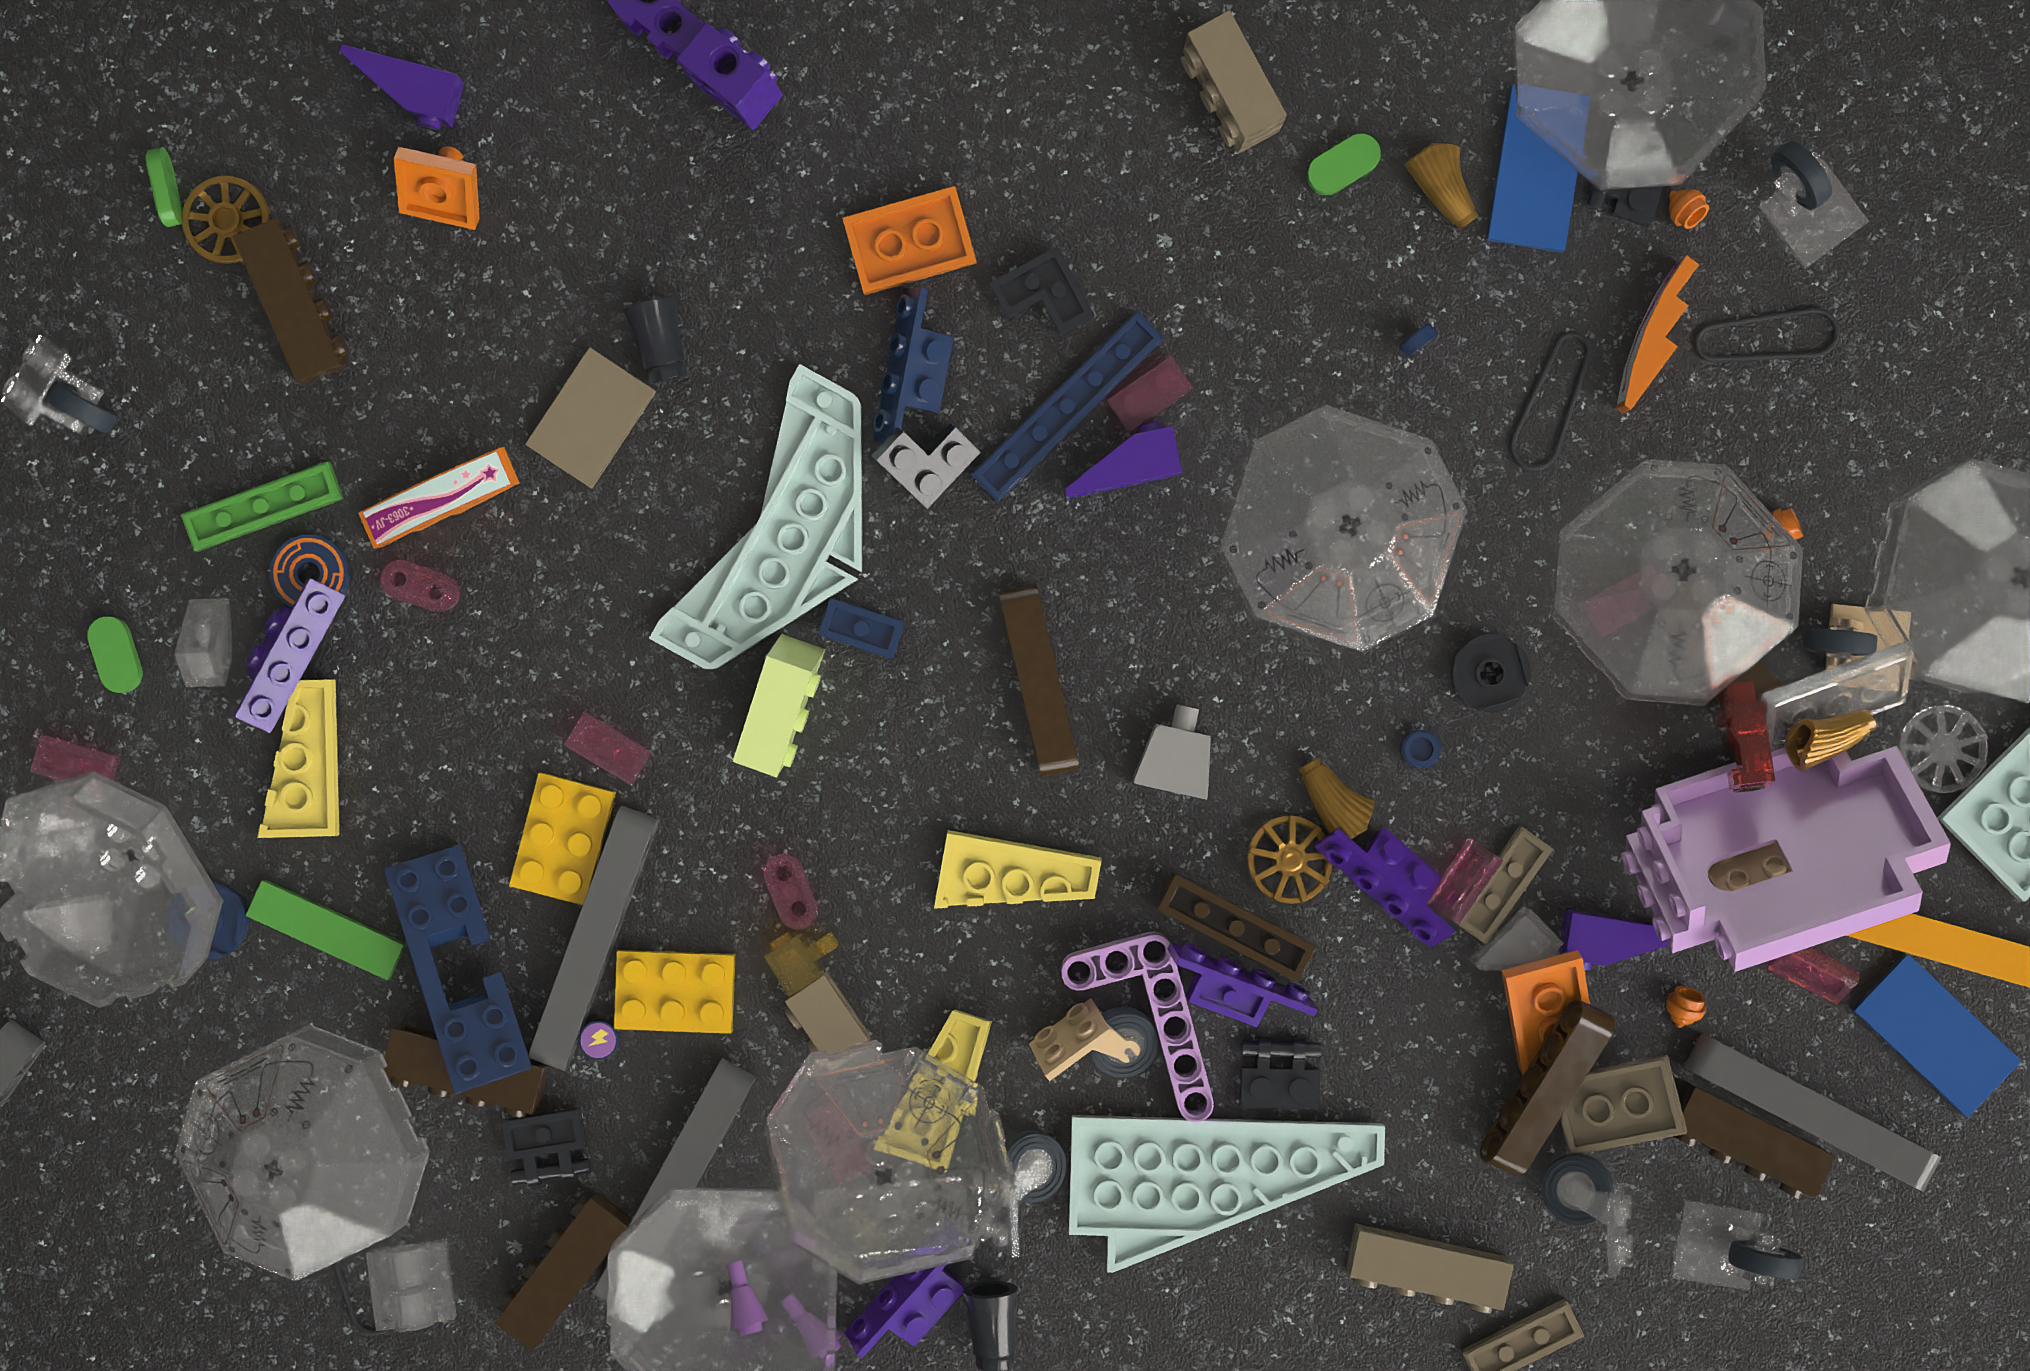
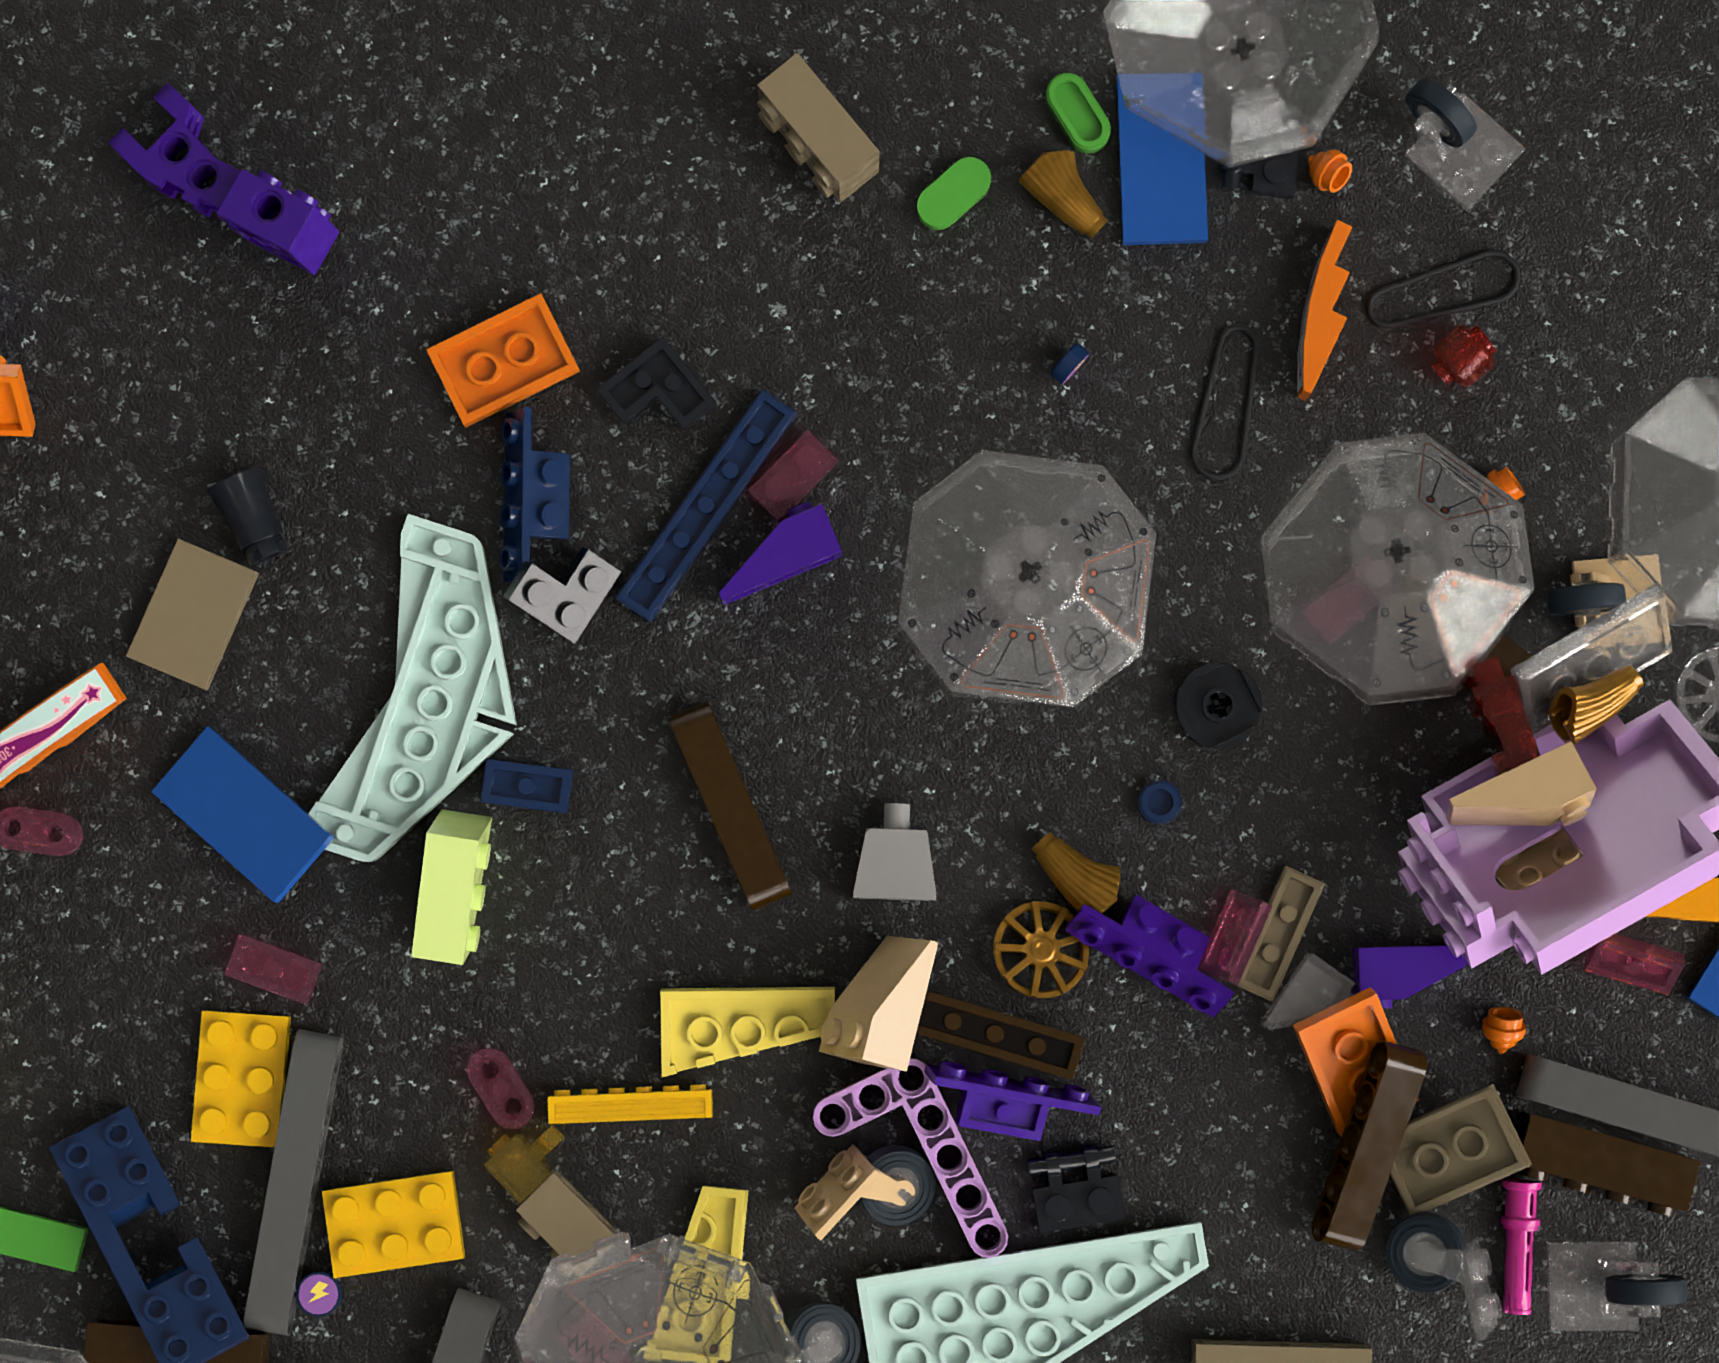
camera: 10 degrees left, 5 degrees down
none -> blue tile [151,726,335,903]
none -> yellow piece [548,1084,713,1124]
none -> tan slope [819,936,938,1072]
none -> bright green tile [1045,73,1111,154]
none -> clear red head [1432,324,1498,388]
none -> tan slope [1446,741,1597,826]
none -> dark pink pin [1500,1179,1542,1315]

